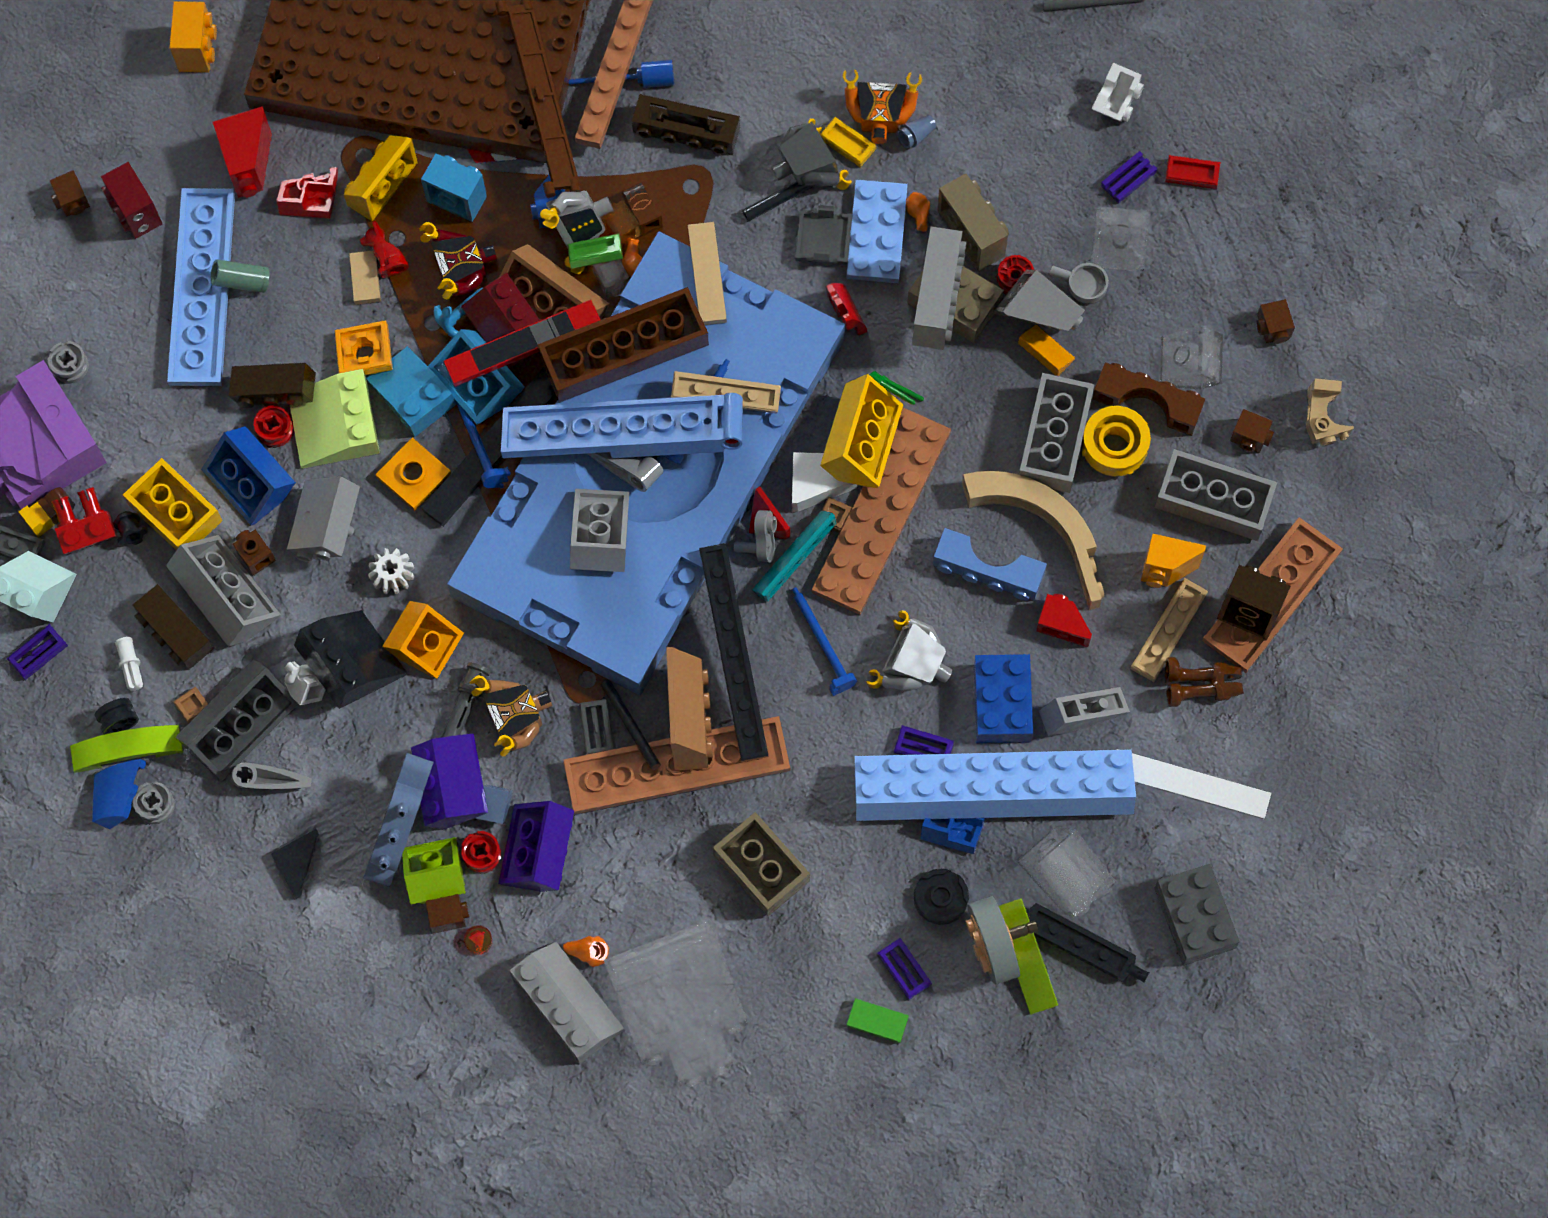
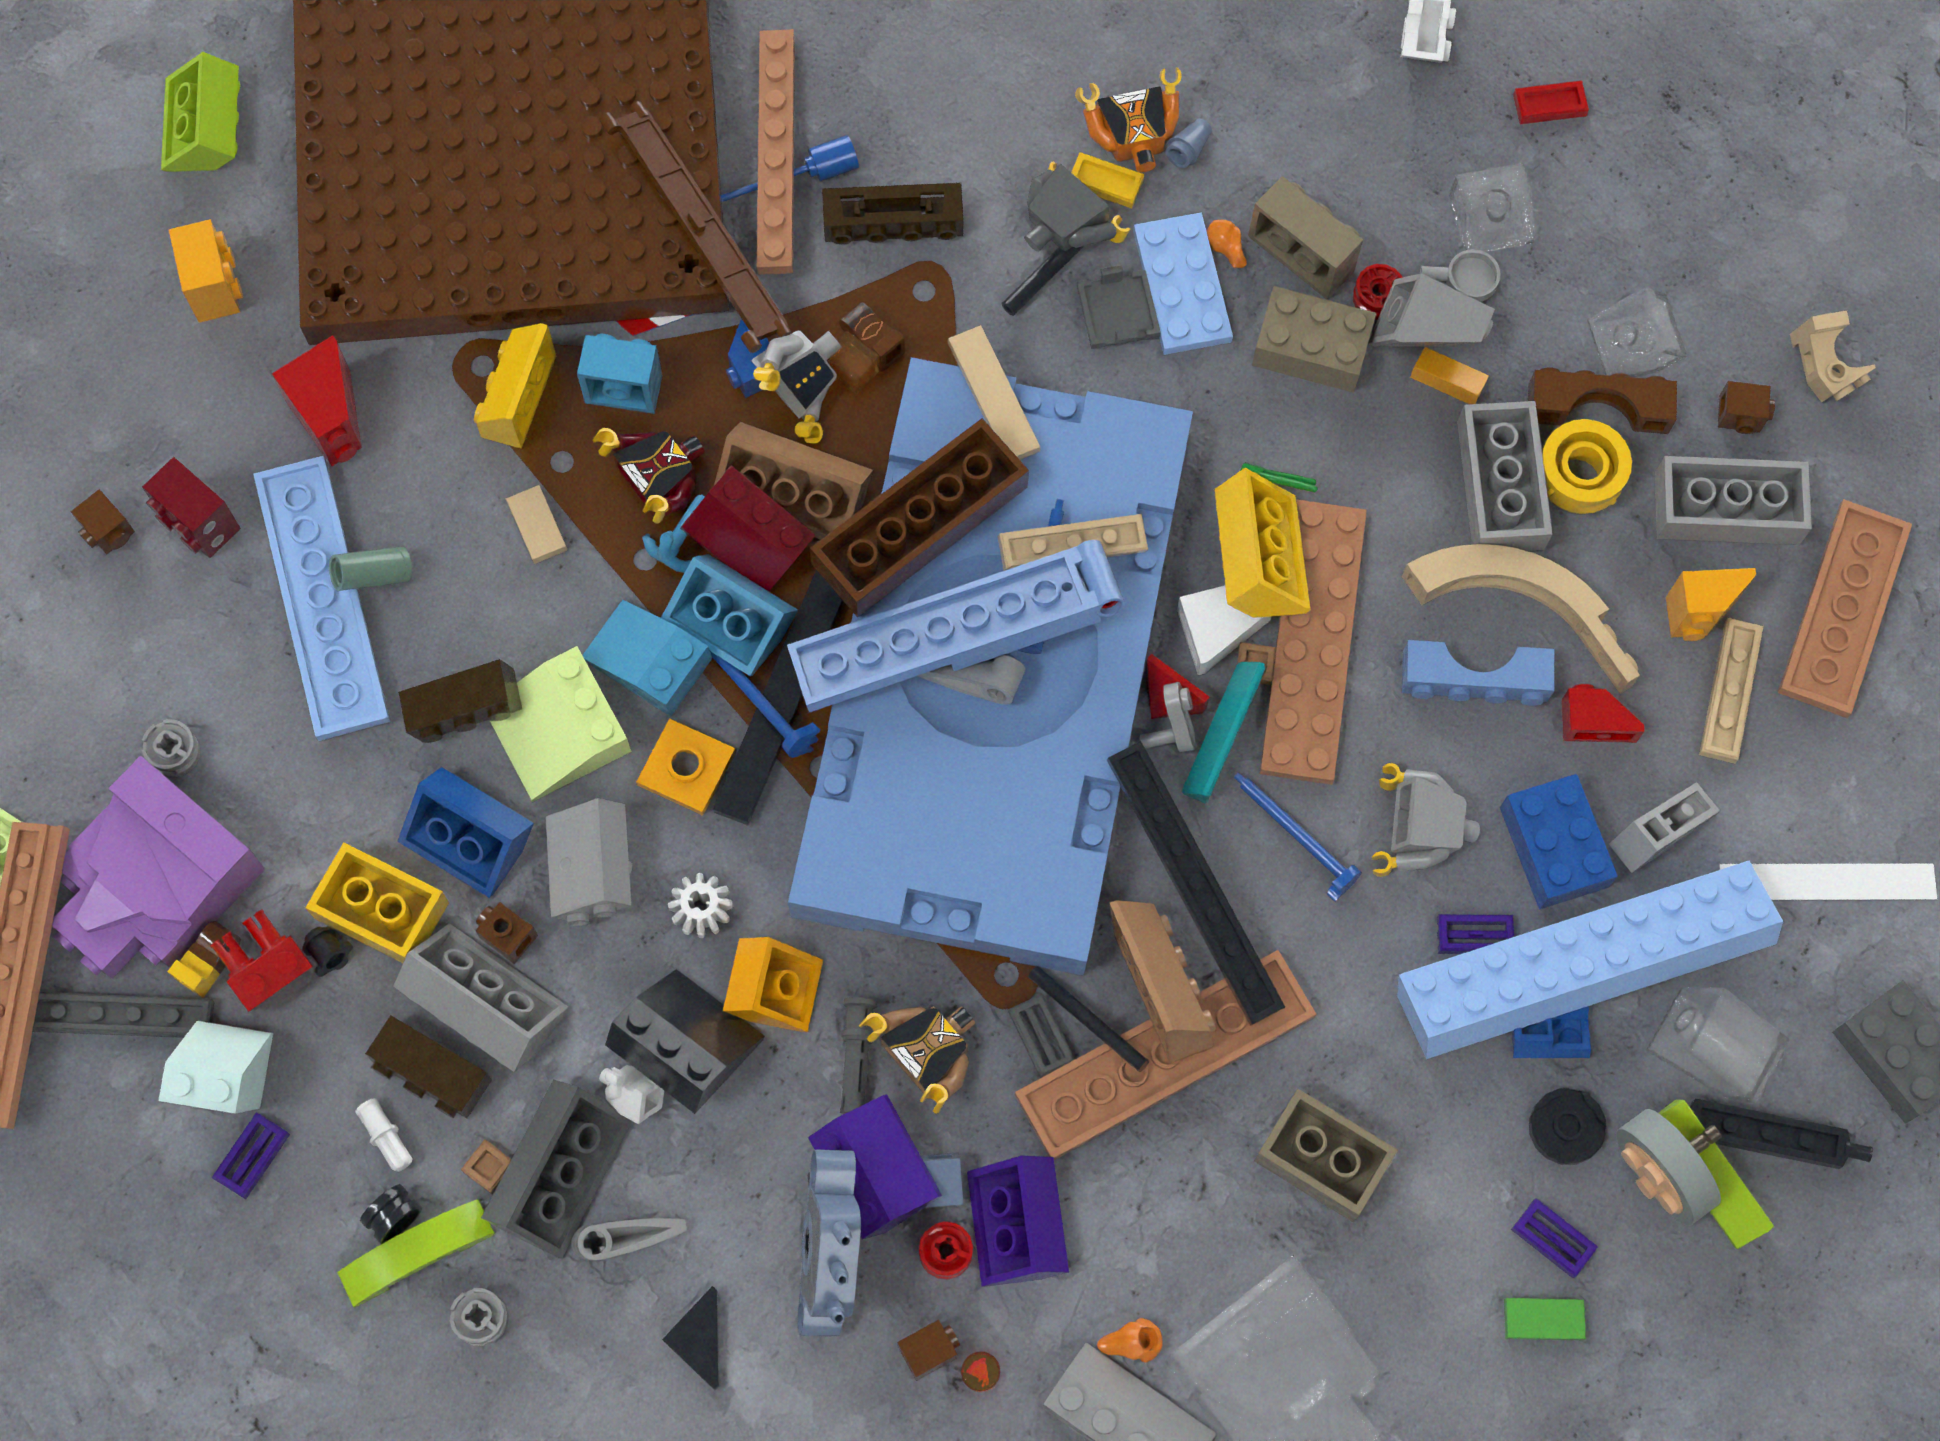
camera: 20 degrees left, 0 degrees up
blue slope [92,759,146,829] -> none
red wheel [253,405,294,448] -> none
red slope [276,167,338,218] -> none
light orange piece [335,320,393,375] -> none
red animal [360,220,409,278] -> none
lime slope [402,837,466,904] -> none
tile [444,300,601,387] -> none
bright green tile [568,234,623,269] -> none
light grey slope [570,489,629,572] -> none
clear brick [592,259,629,298] -> none
orange animal [622,238,643,276] -> none
red slope [826,283,868,336] -> none
light grey brick [912,227,966,350] -> none
dark purple tile [1101,151,1157,204] -> none
reddish brown piece [1165,657,1244,707] -> none
dark brown brick [1216,564,1291,640] -> none
reddish brown brick [1256,299,1295,344] -> none

